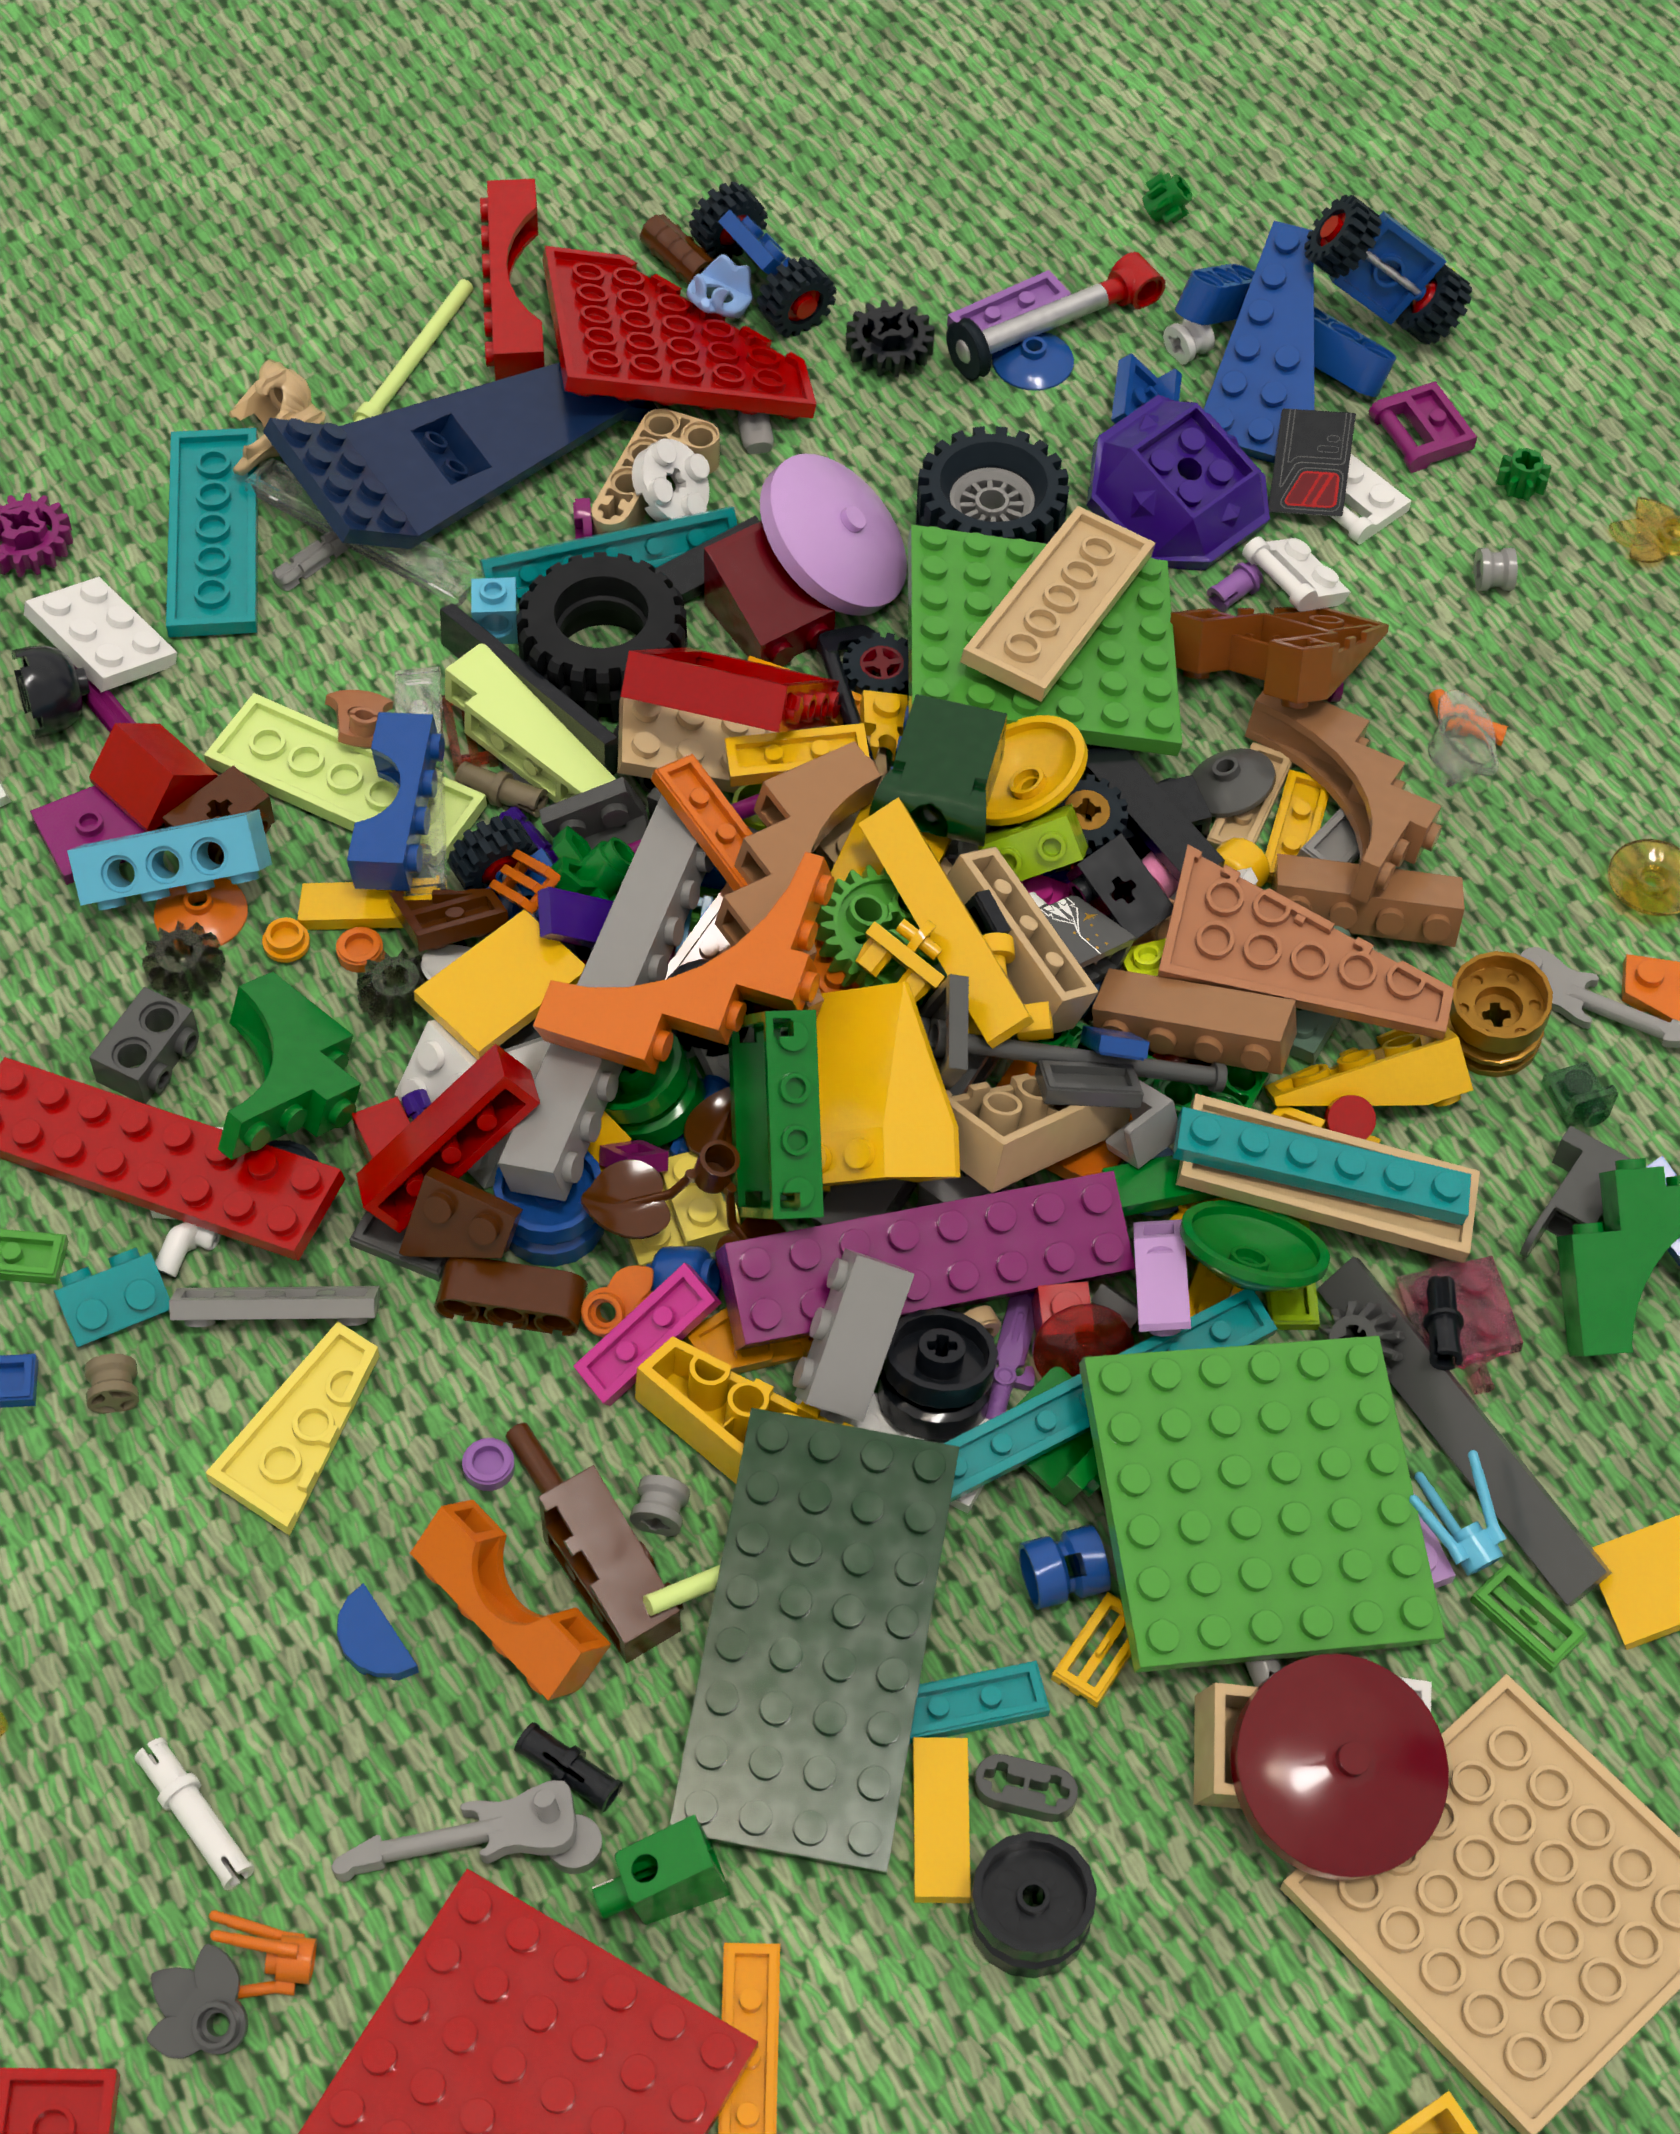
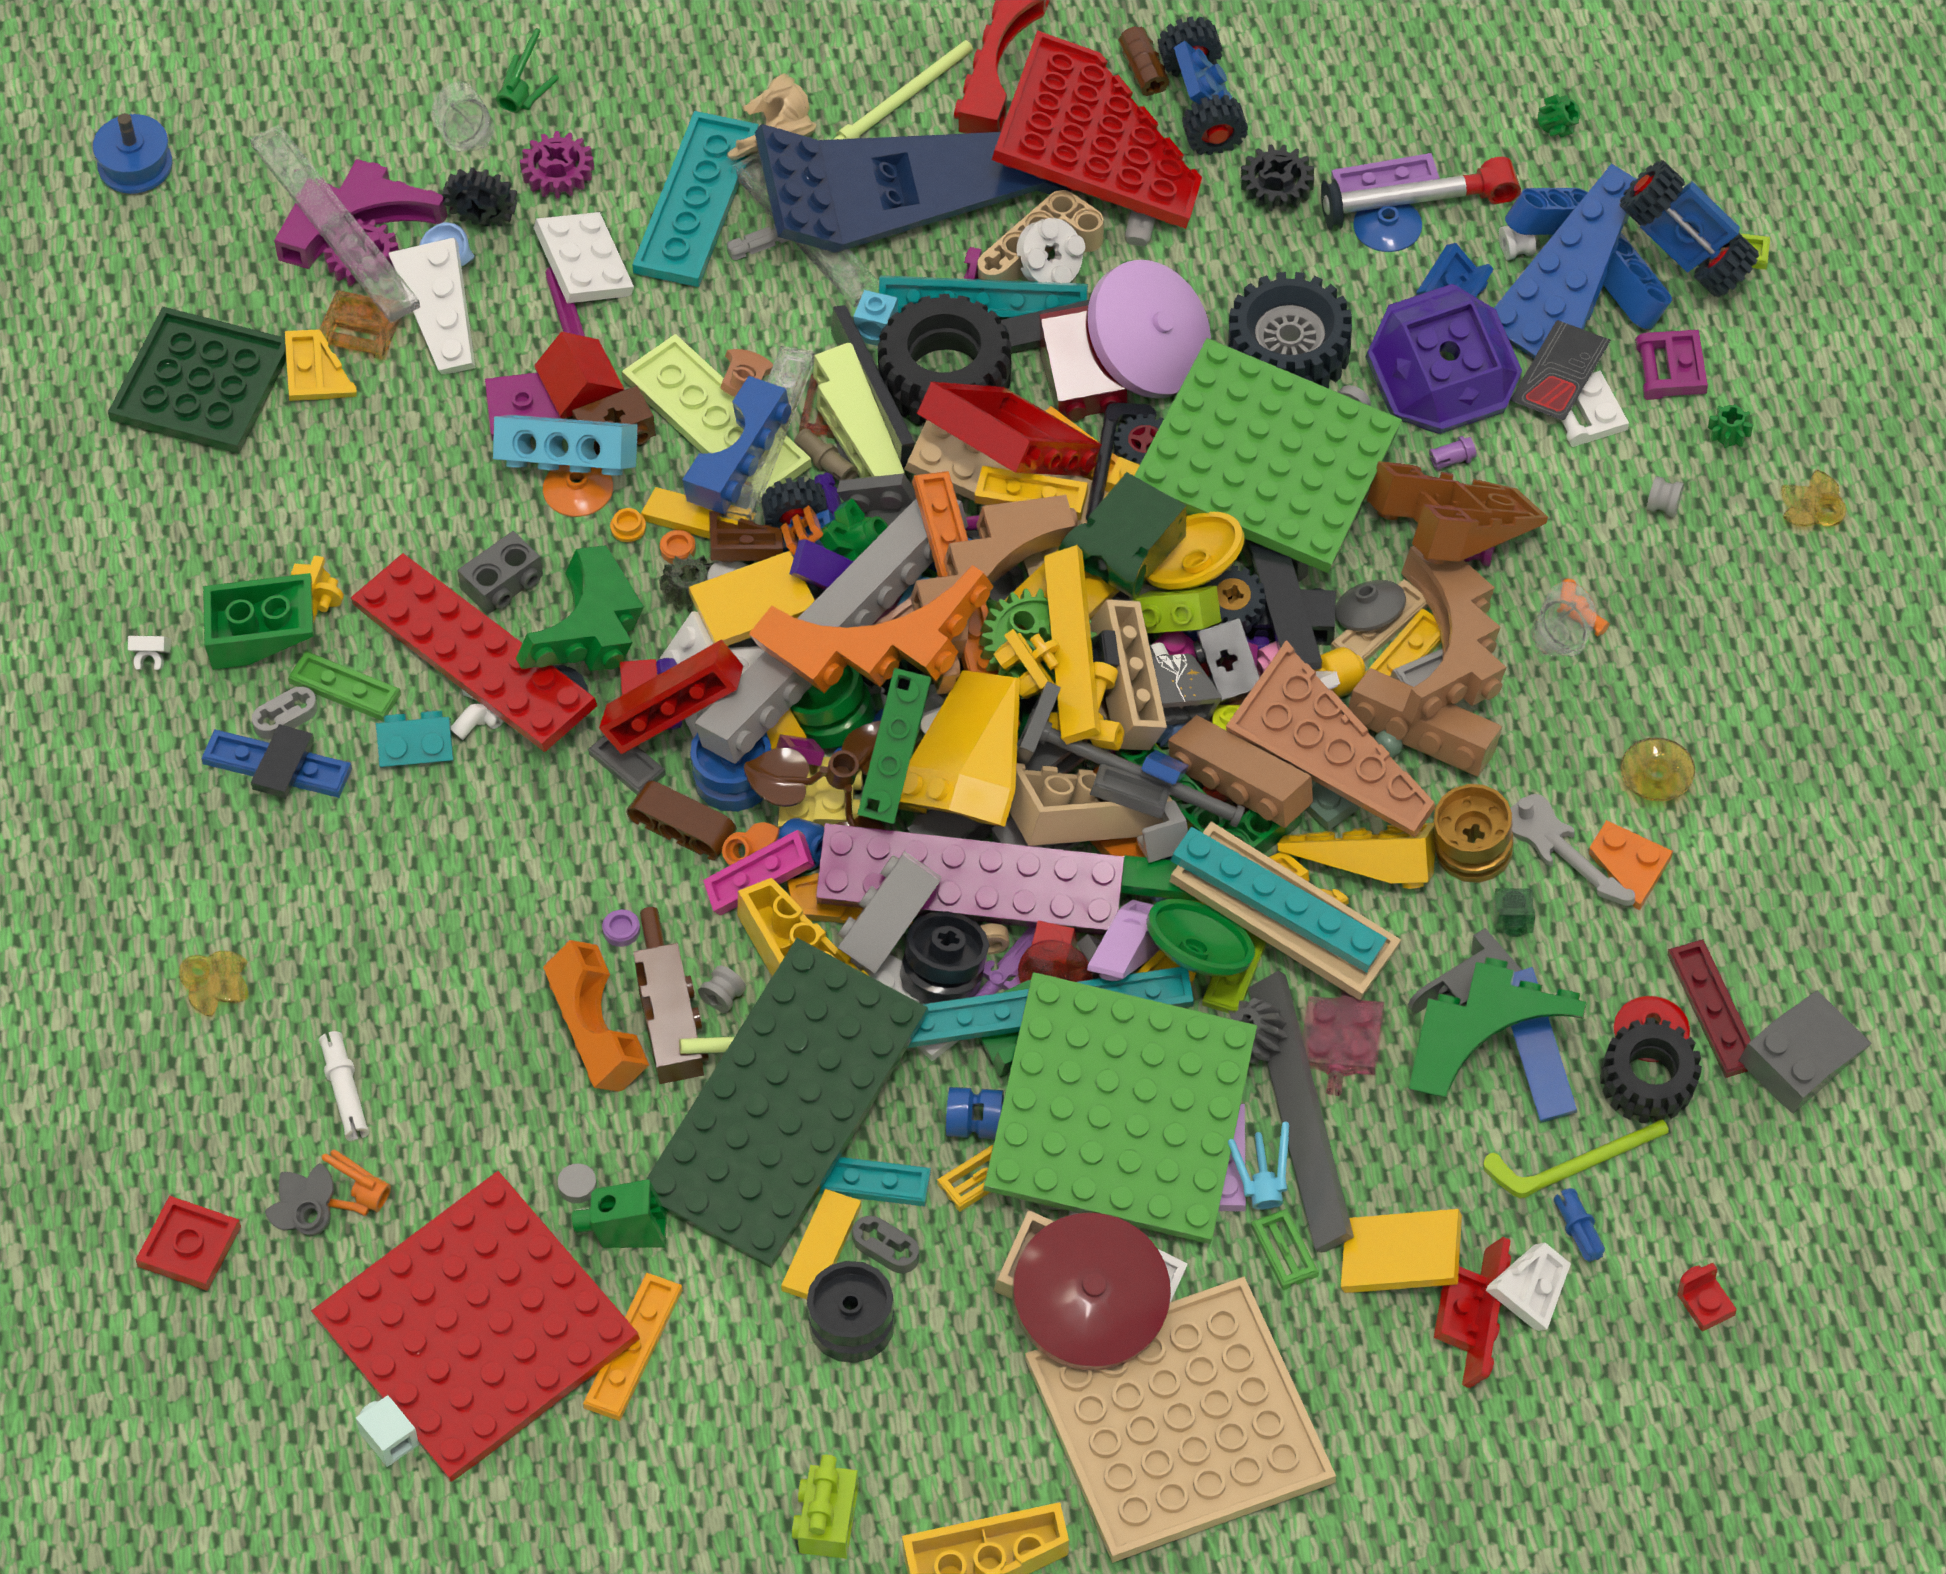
camera: 25 degrees right, 0 degrees up
black cylinder [12,645,90,739] -> none
dark tan wheel [85,1353,139,1414] -> none
clear smoke gear [142,920,226,1004] -> none
light grey plate [169,1286,380,1327] -> none
light yellow wing [206,1321,380,1536] -> none
light grey piece [331,1780,577,1882] -> none
blue tile [337,1583,419,1680] -> none
reddish brown wing [399,1167,523,1259] -> none
black pin [514,1723,623,1812] -> none
light blue piece [686,254,753,318] -> none
tan plate [960,506,1156,702] -> none
white plate [1242,537,1350,612] -> none
red tile [1324,1095,1376,1140] -> none
black axle [1423,1275,1464,1371] -> none

